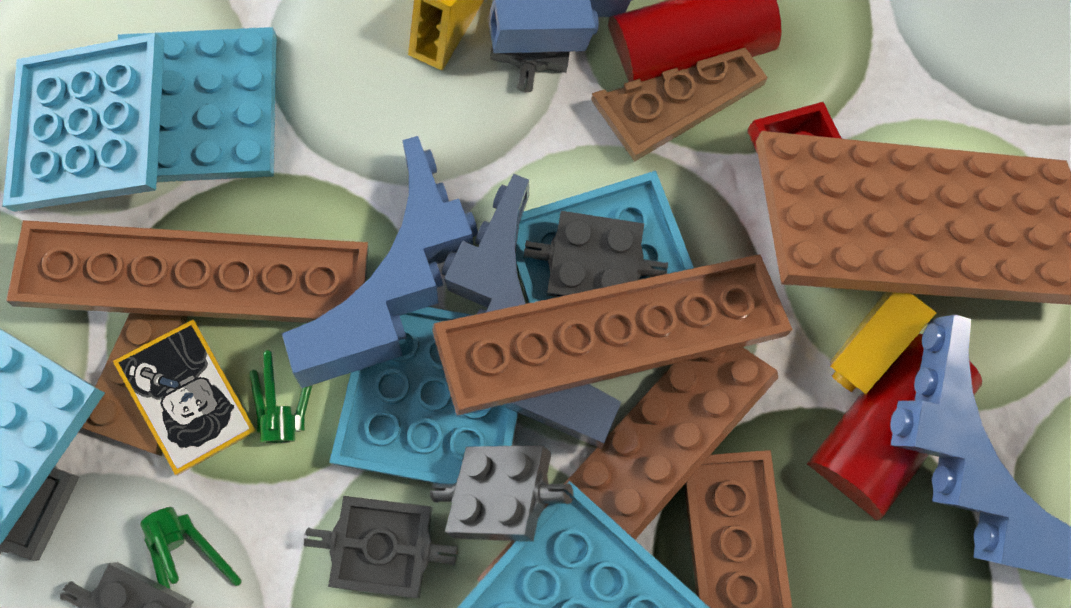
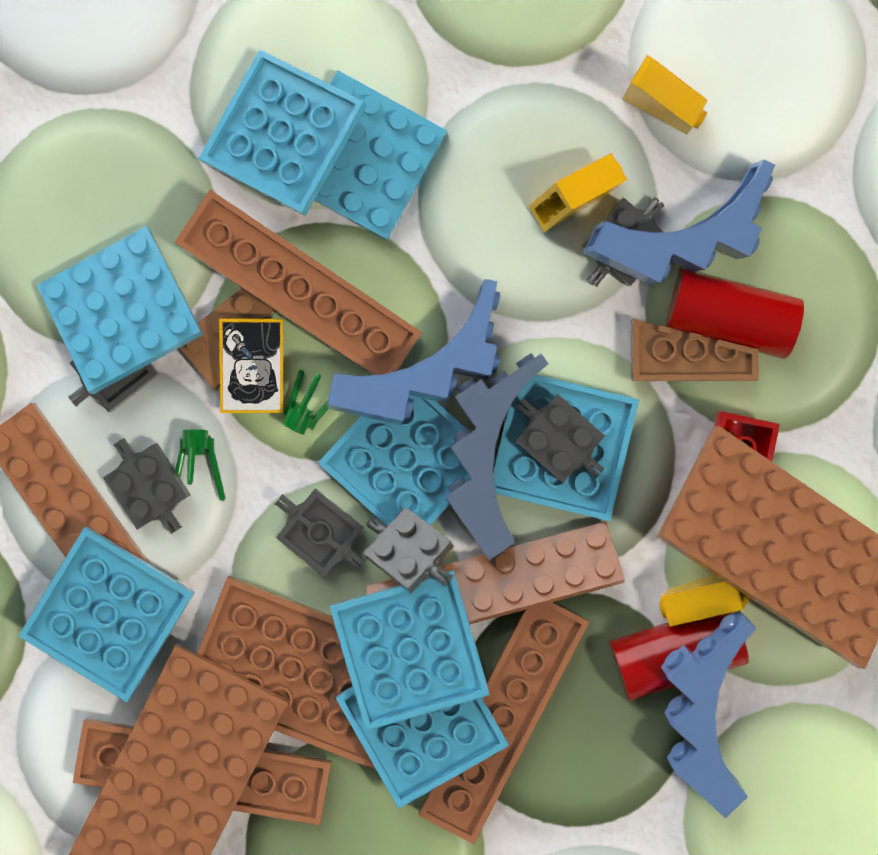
camera: 30 degrees right, 15 degrees up
nougat plate [432,254,793,416] -> none

